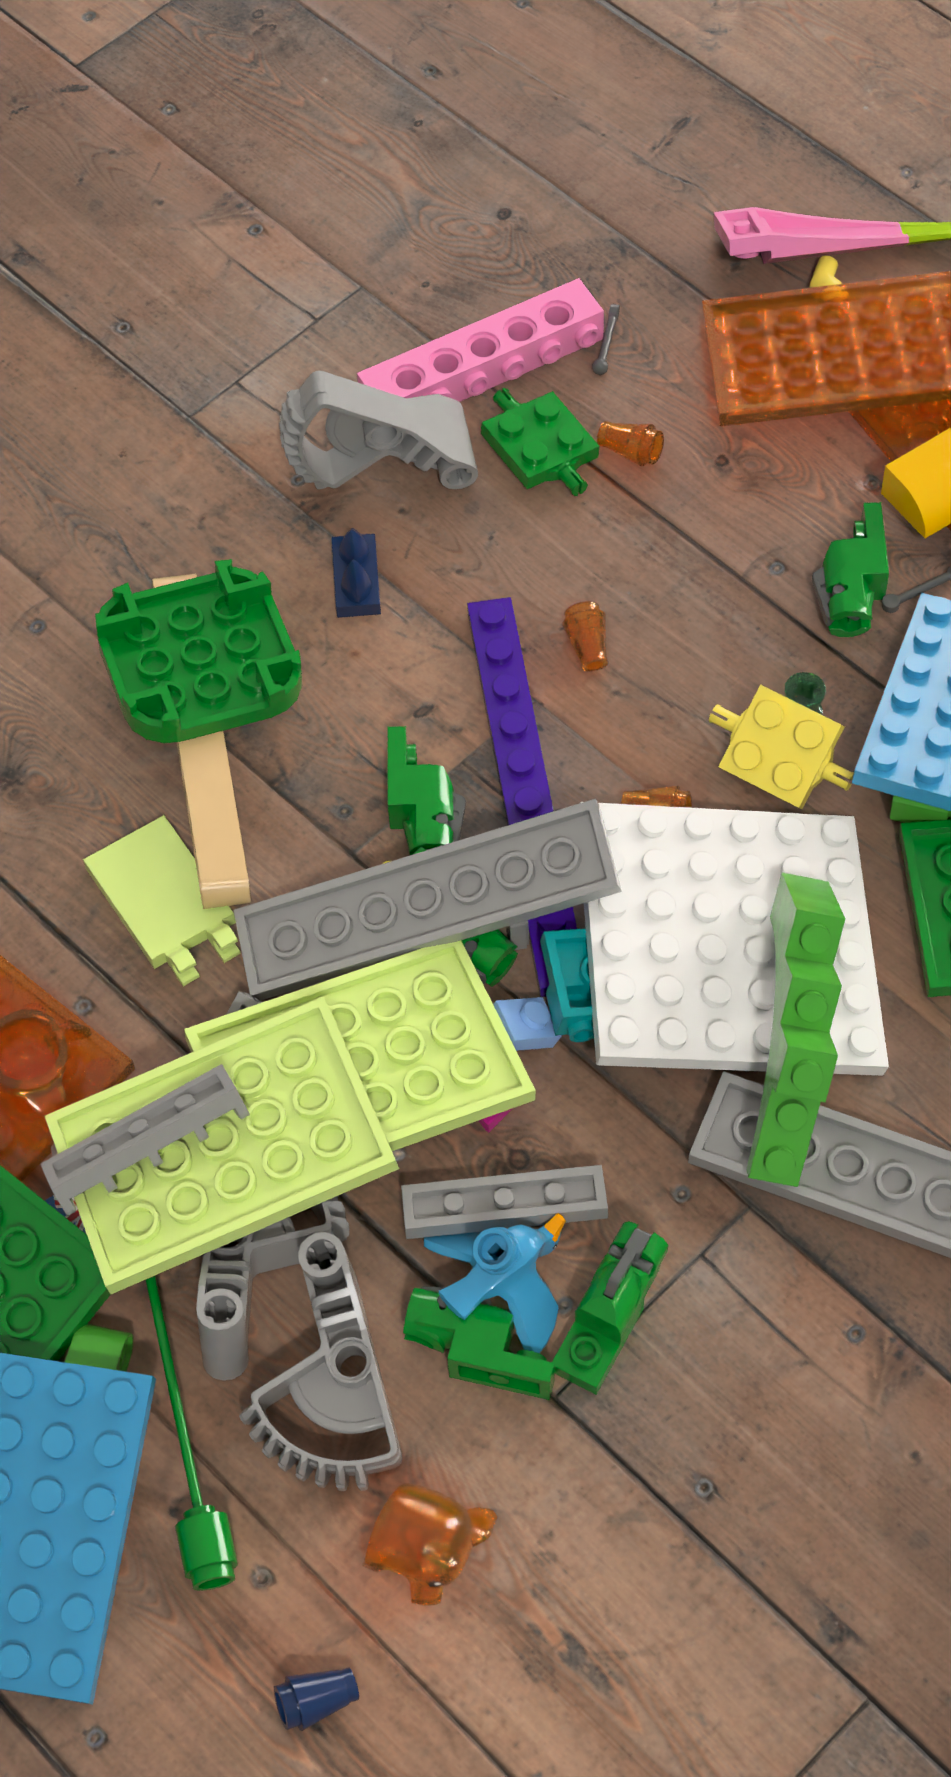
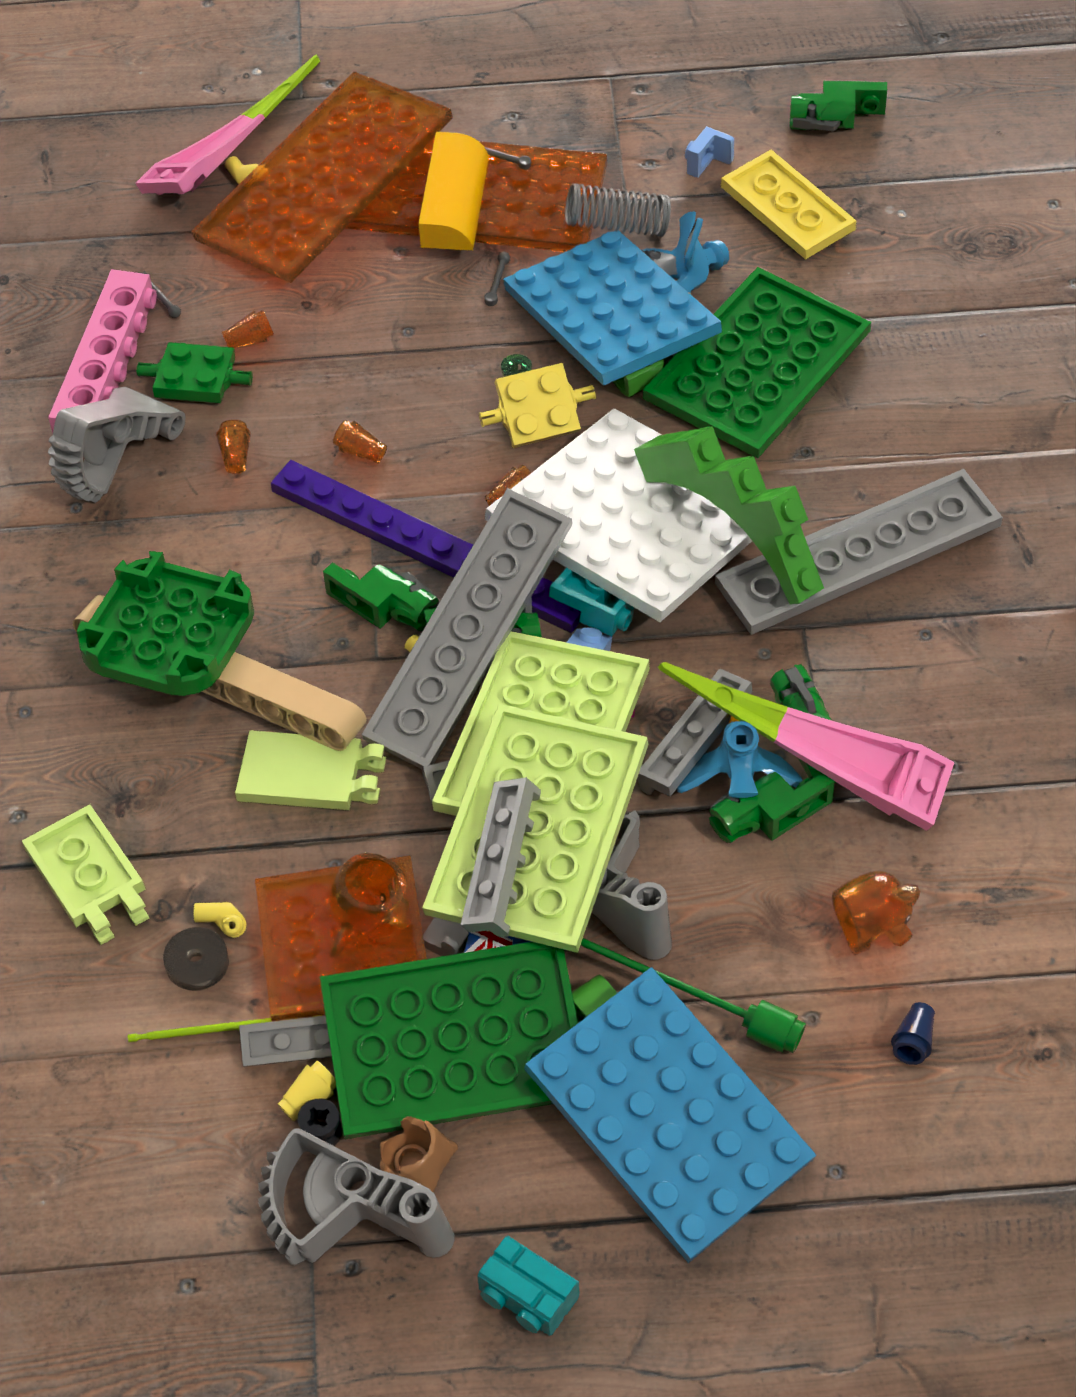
camera: 50 degrees left, 5 degrees down
light grey arm [239,1232,403,1491] -> none
dark blue tile [332,528,381,618] -> none
green plate [812,502,889,637] -> none
none -> clear orange cone [216,420,251,474]
none -> bright pink plate [658,662,954,831]

